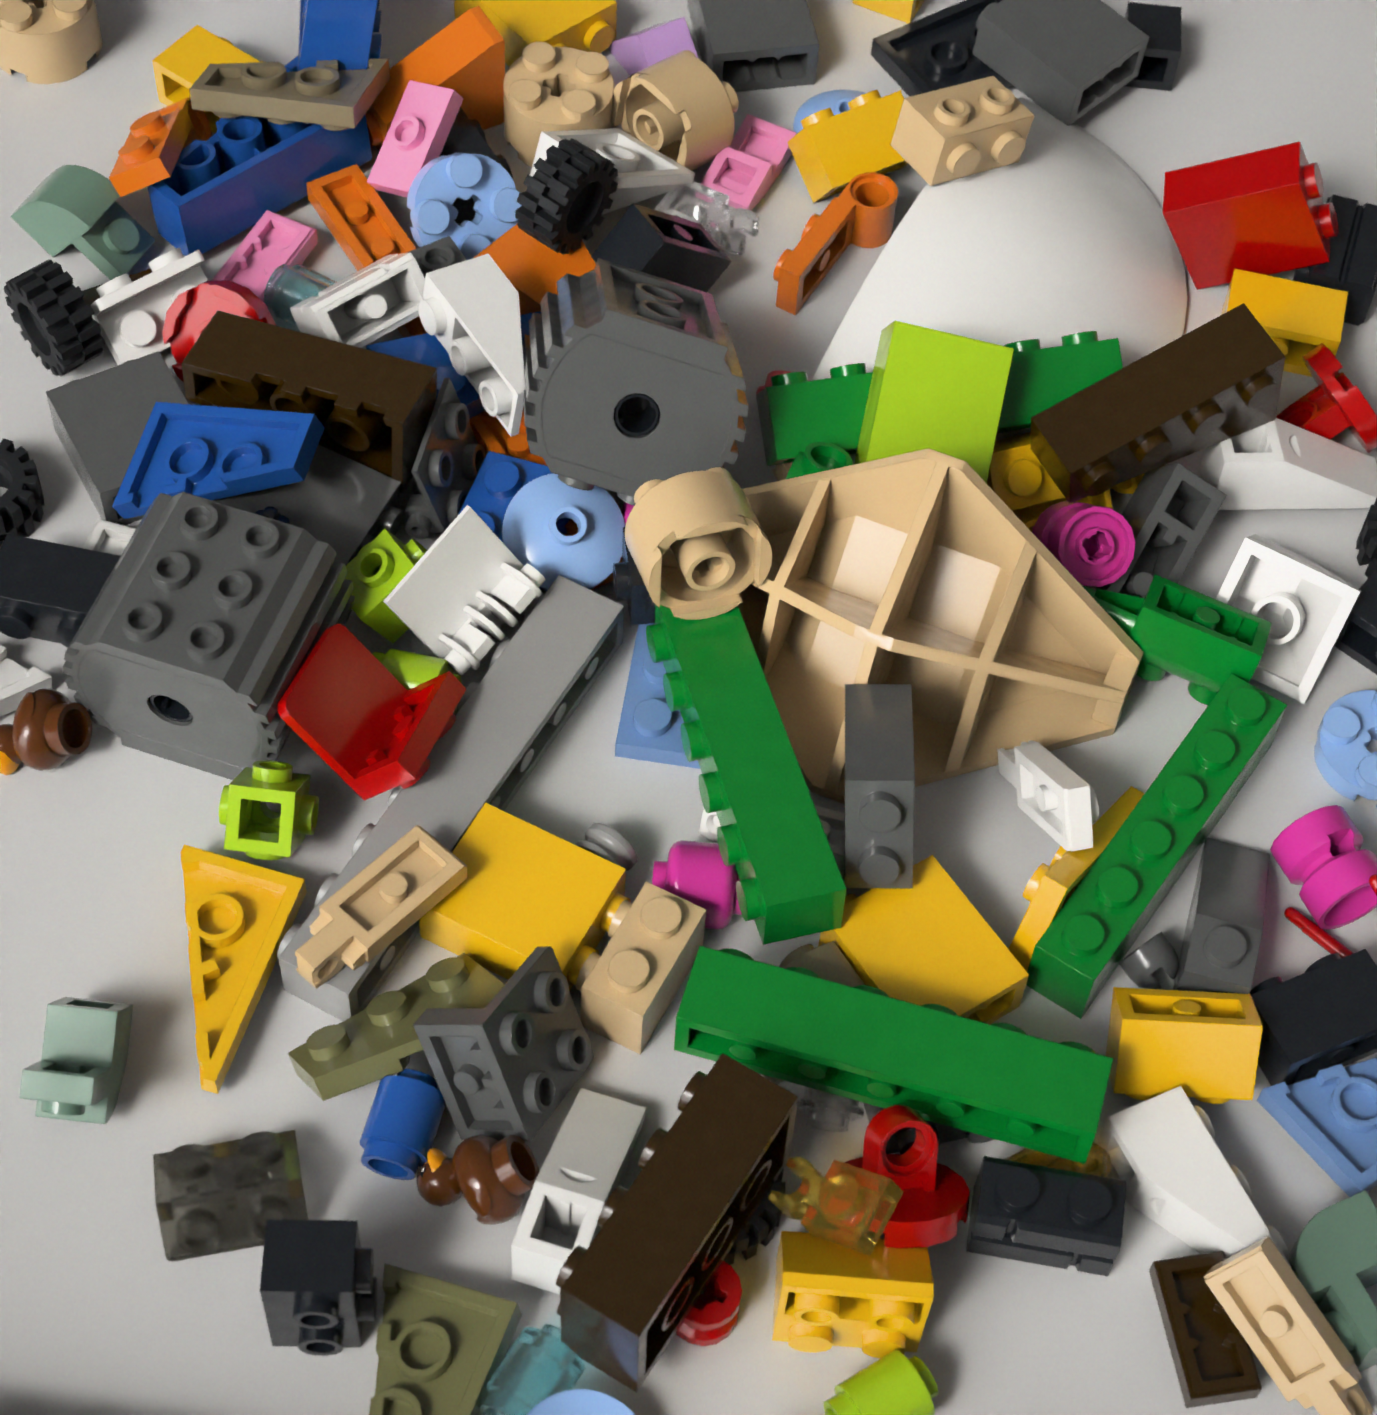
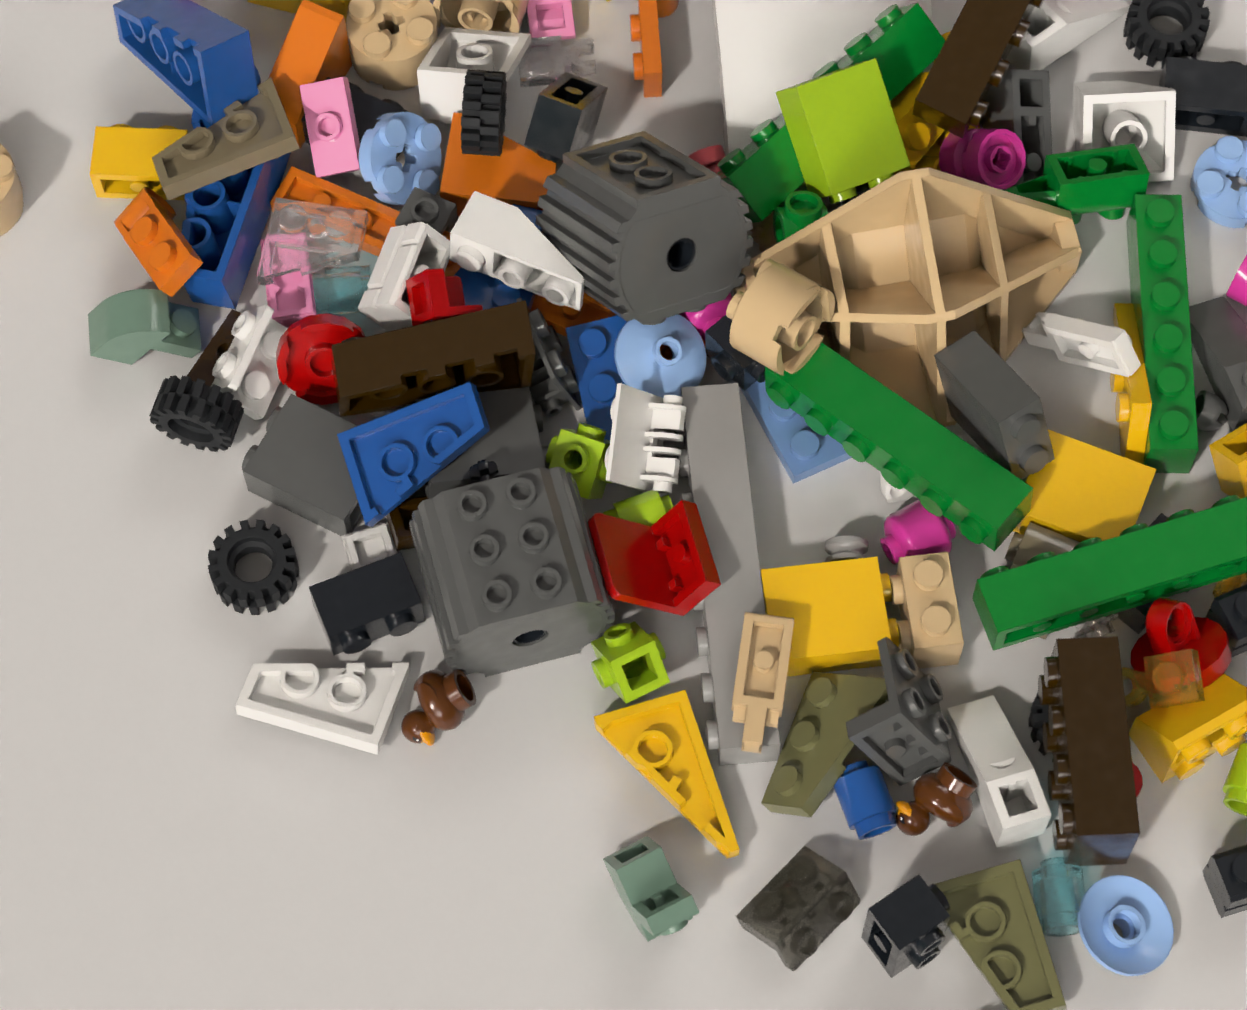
camera: 30 degrees left, 10 degrees up
none -> clear wing [256,197,368,286]
none -> red panel [406,268,483,326]

